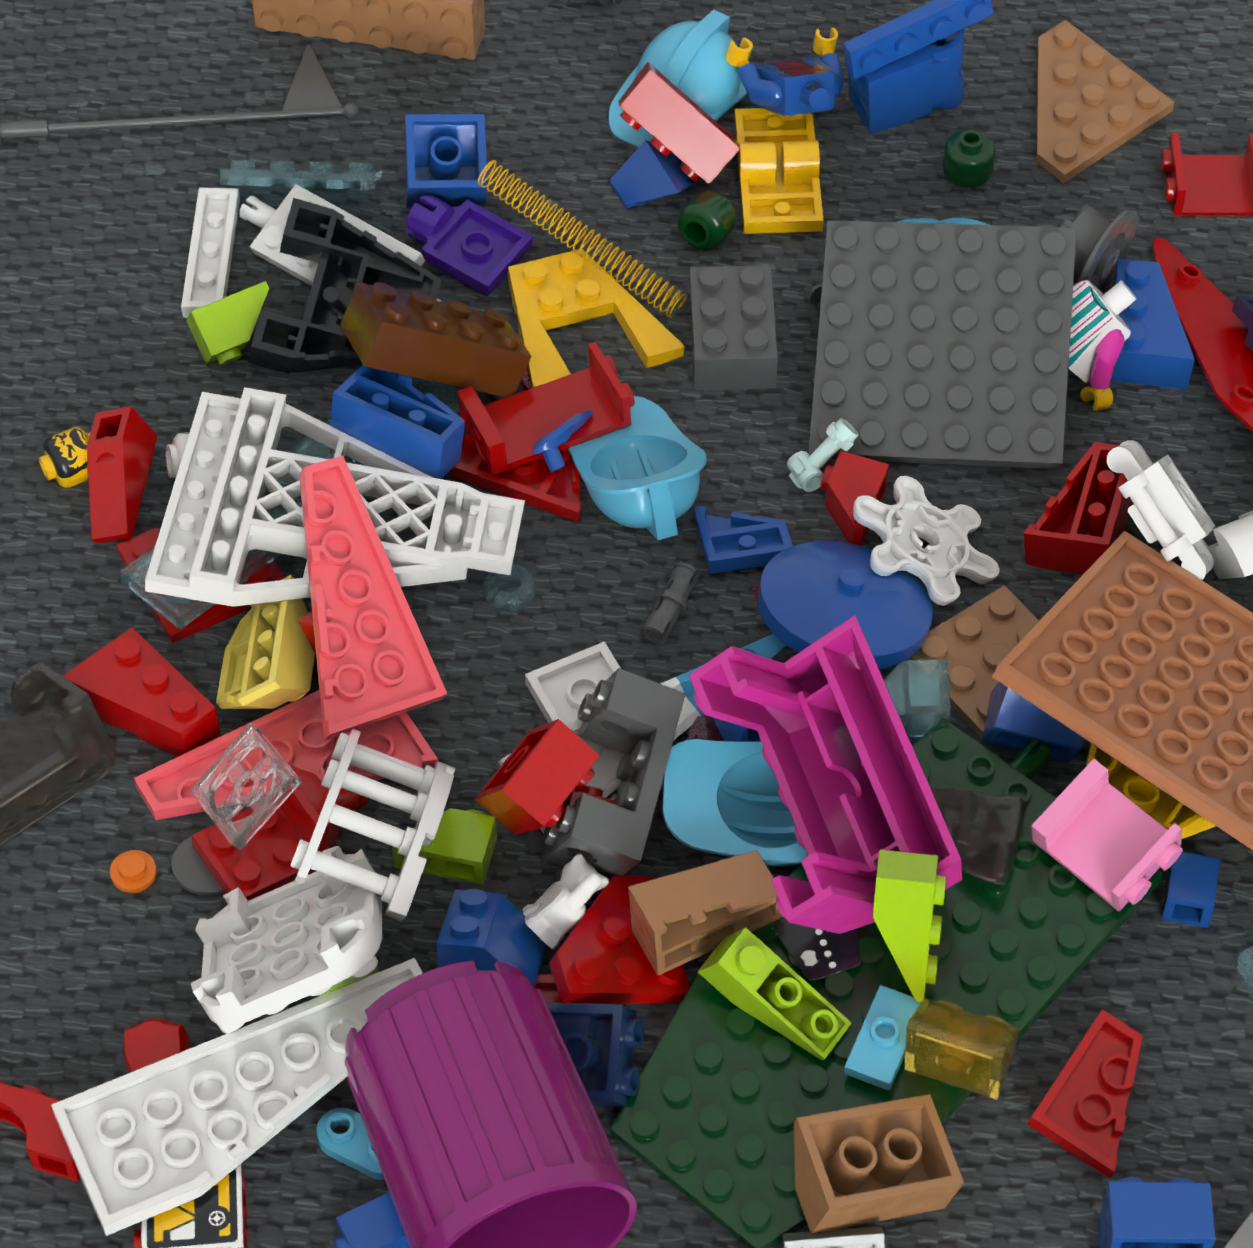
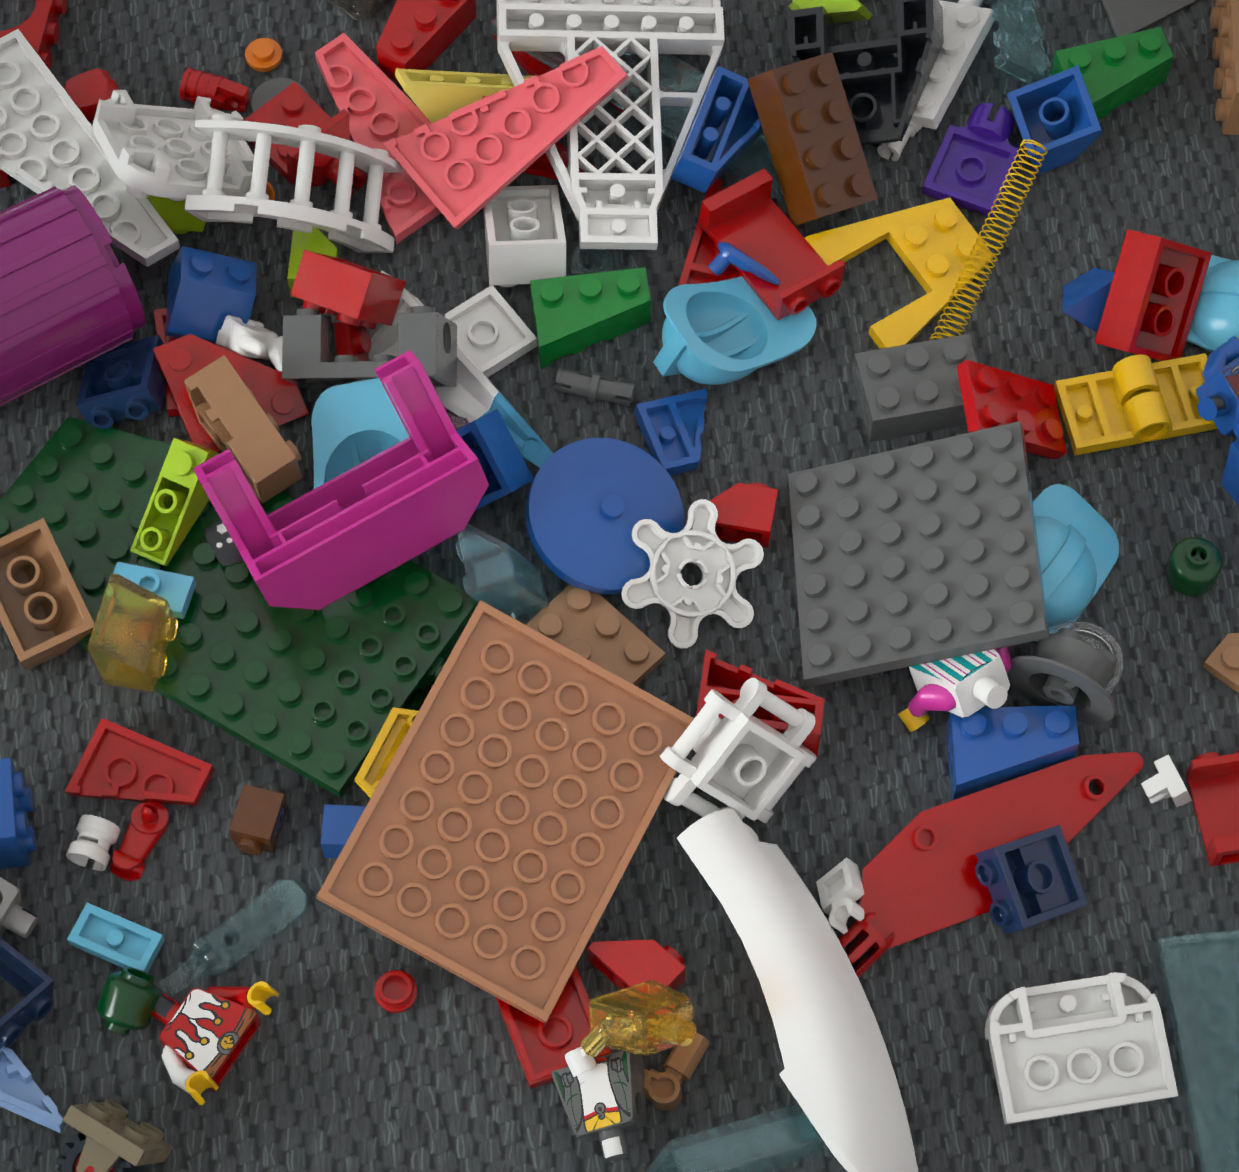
camera: 80 degrees right, 10 degrees up
clear piece [190,723,302,850] -> none
dark green head [677,191,736,250] -> none
light aqua bar [787,418,859,492] -> none
lime slope [873,850,946,1003] -> none
clear smoke brick [931,788,1027,885] -> none
bright pink panel [1031,759,1183,912] -> none
none -> white wheel [66,815,121,871]
none -> red piece [110,801,169,881]
none -> red hinge [179,68,250,113]
none -> reddish brown brick [229,784,288,855]
none -> white slope [483,185,566,287]
none -> green wedge [530,267,651,369]
none -> red plate [957,360,1067,459]
none -> green wedge [1050,27,1173,118]
none -> white tile [1141,754,1192,807]

